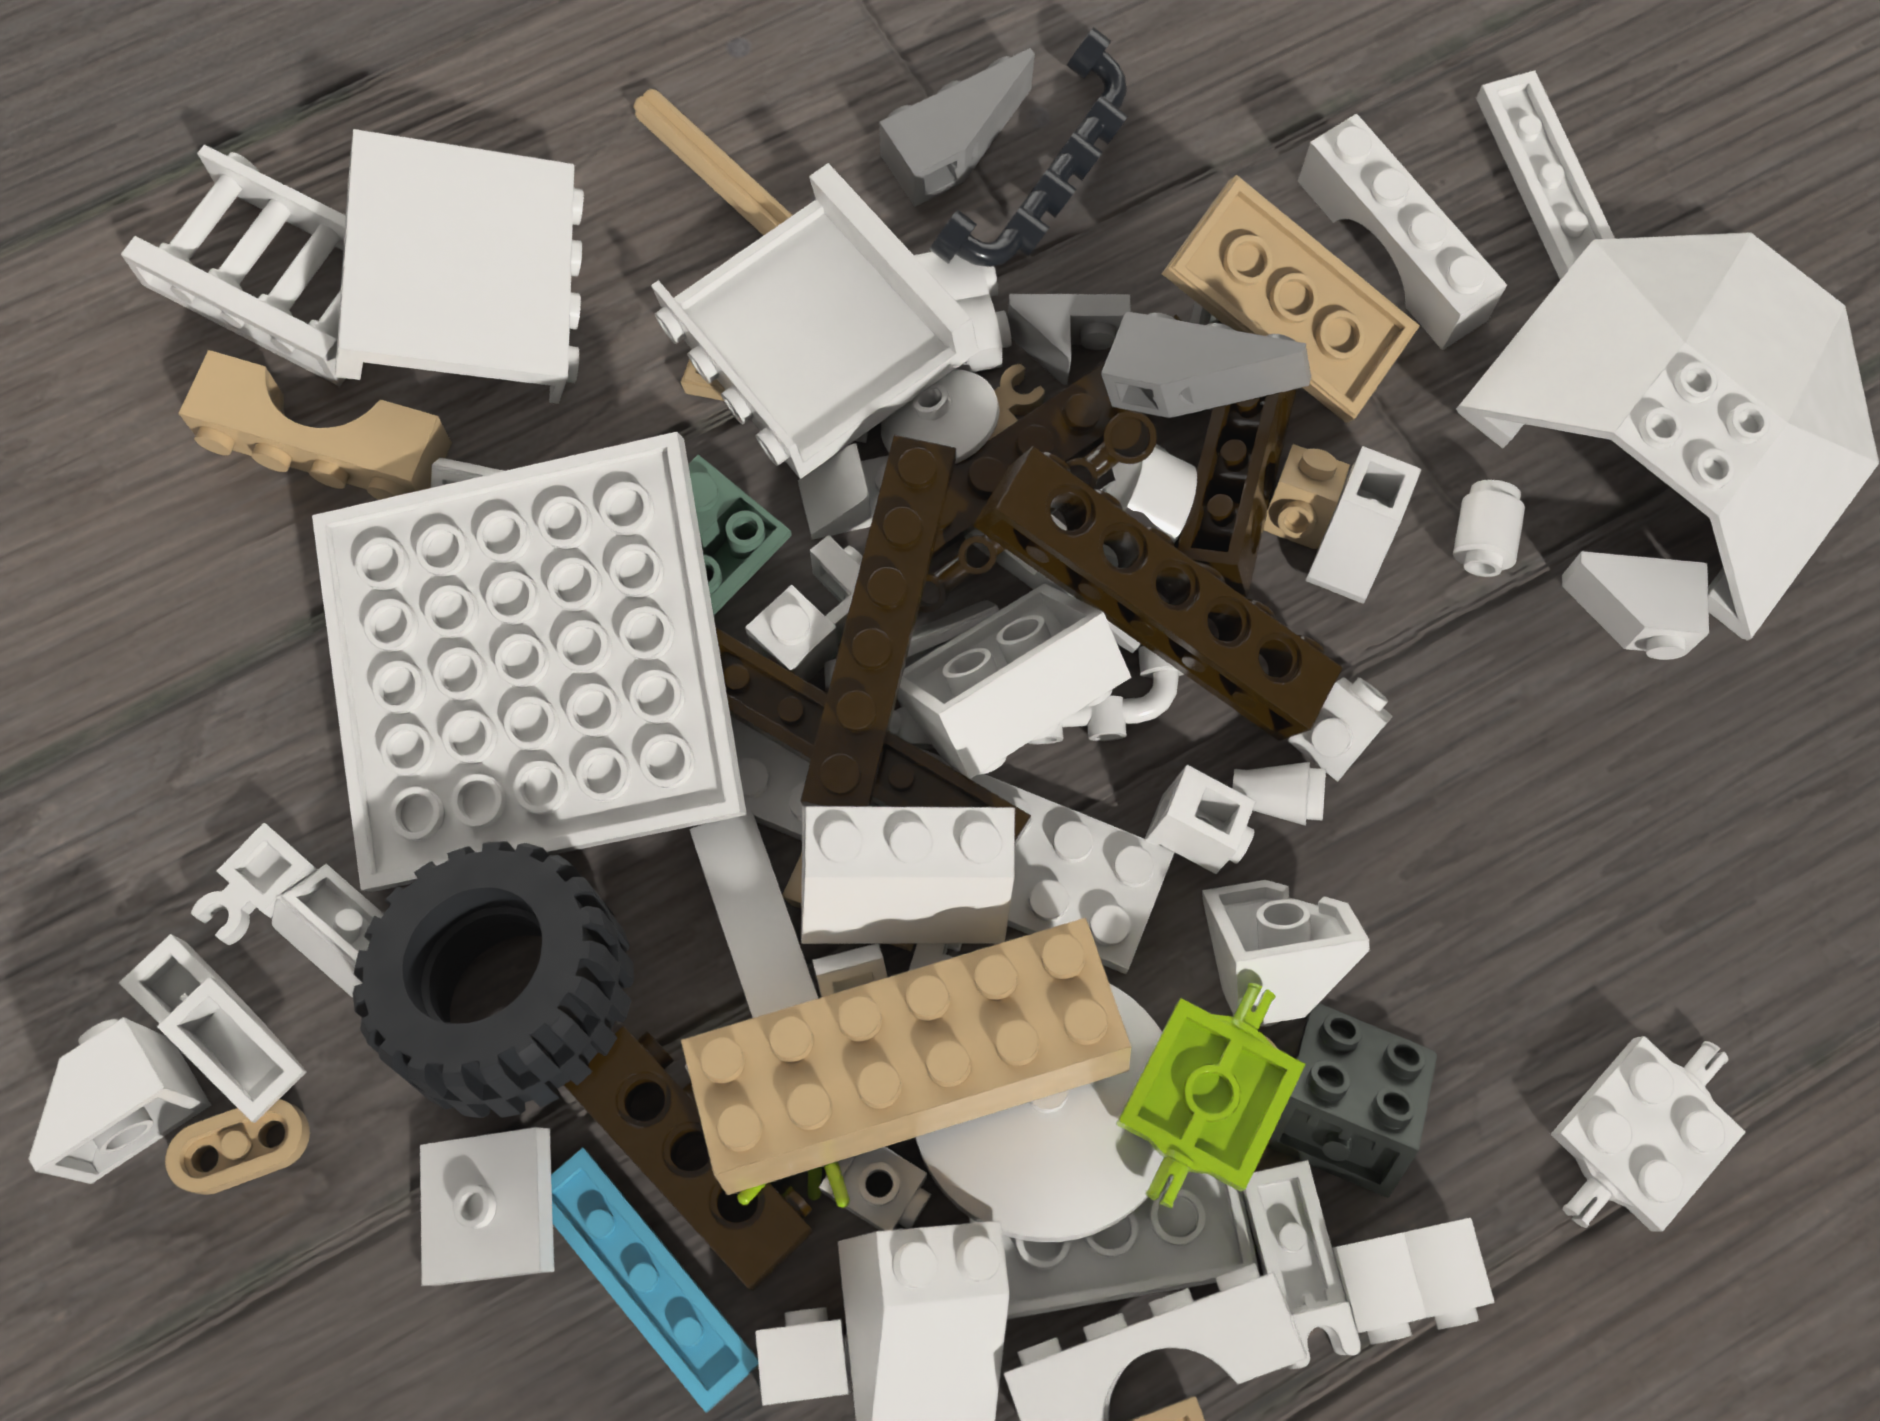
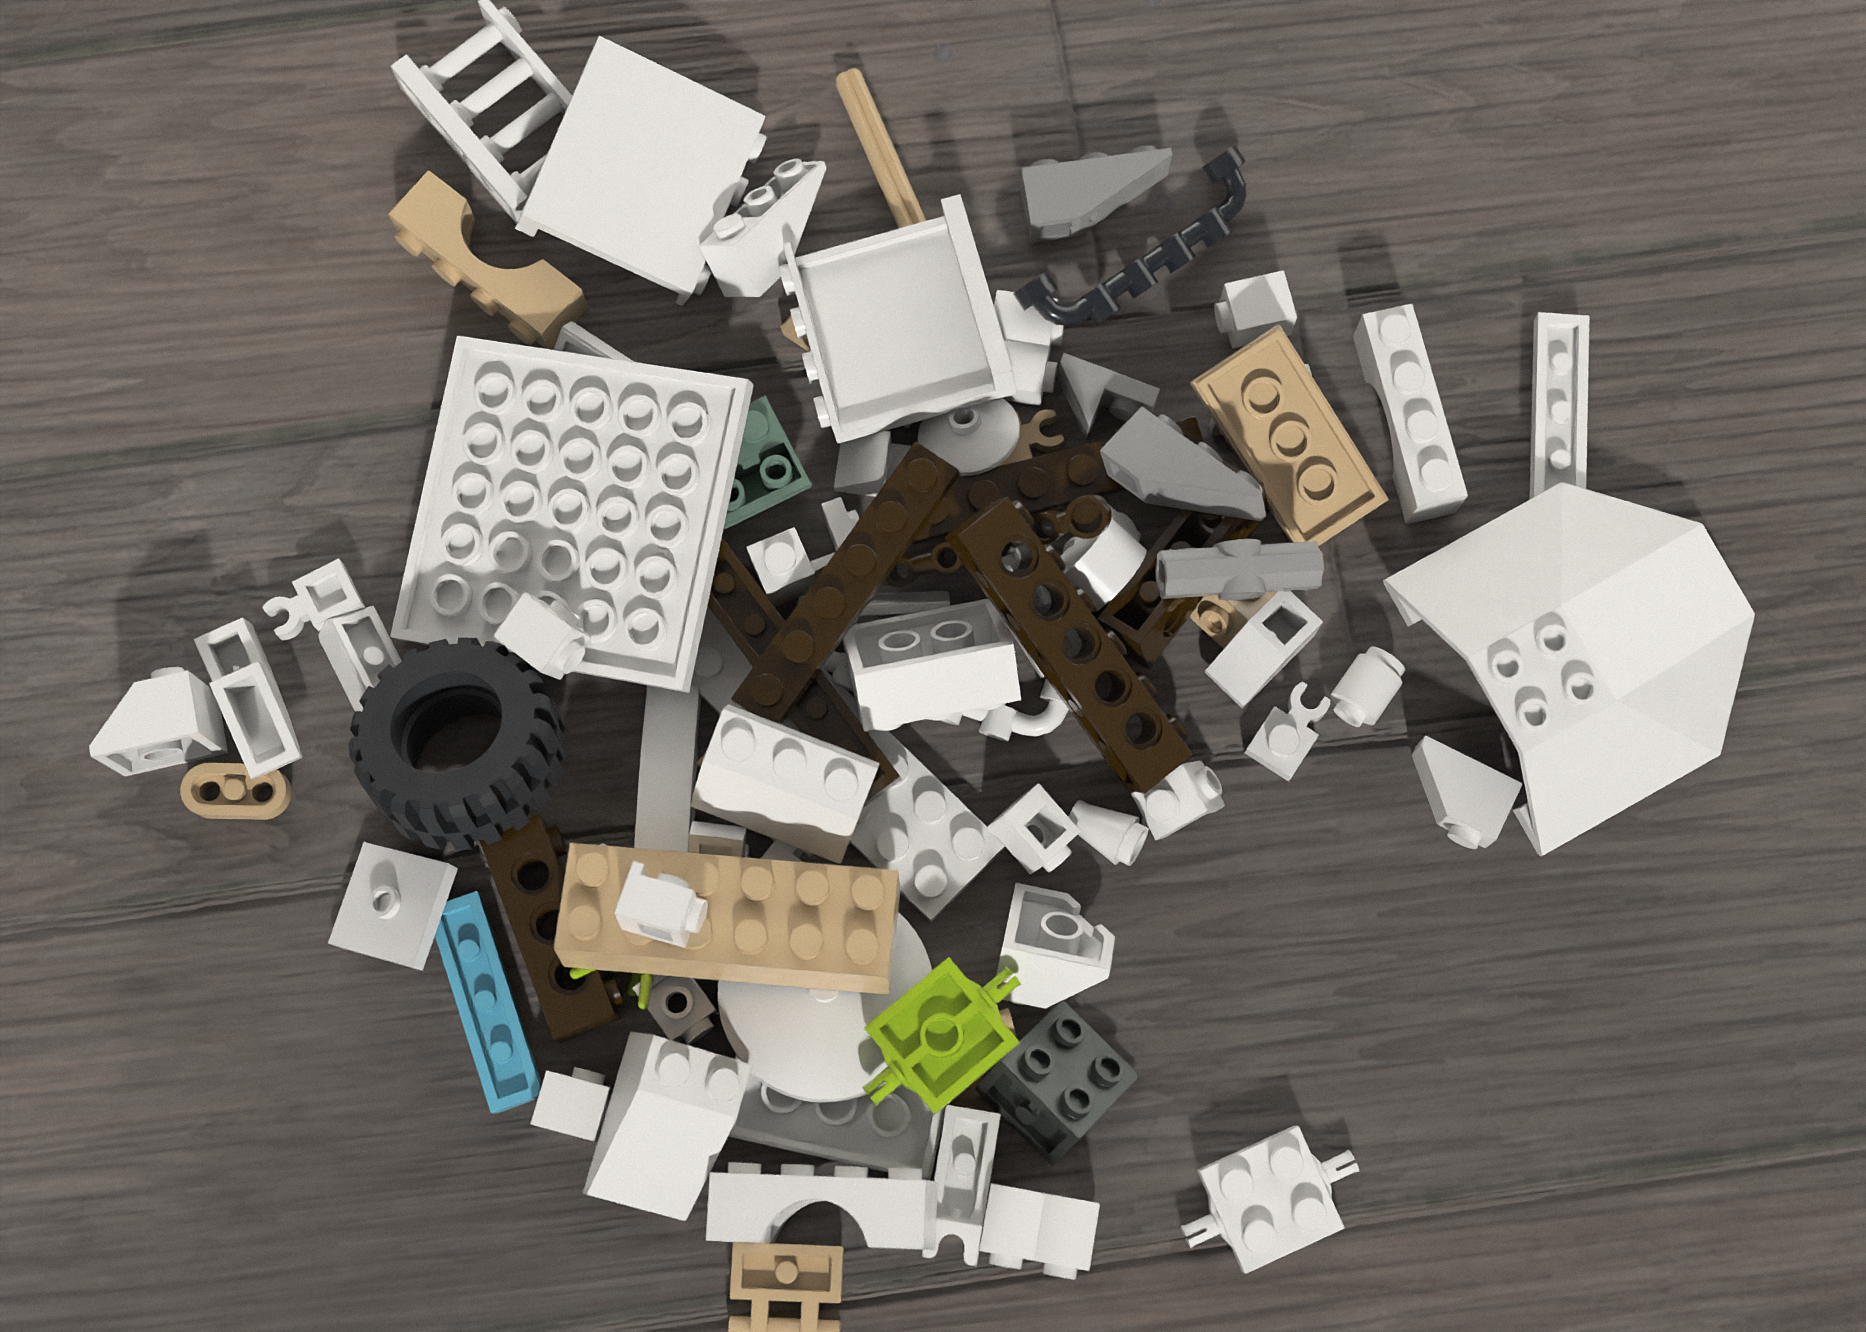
camera: 25 degrees right, 5 degrees up
none -> white brick [493,592,591,680]
none -> white brick [614,861,708,948]
none -> white slope [699,159,827,297]
none -> light grey piece [1155,539,1324,601]
none -> white brick [1214,270,1297,348]
none -> white plate [1245,682,1330,782]

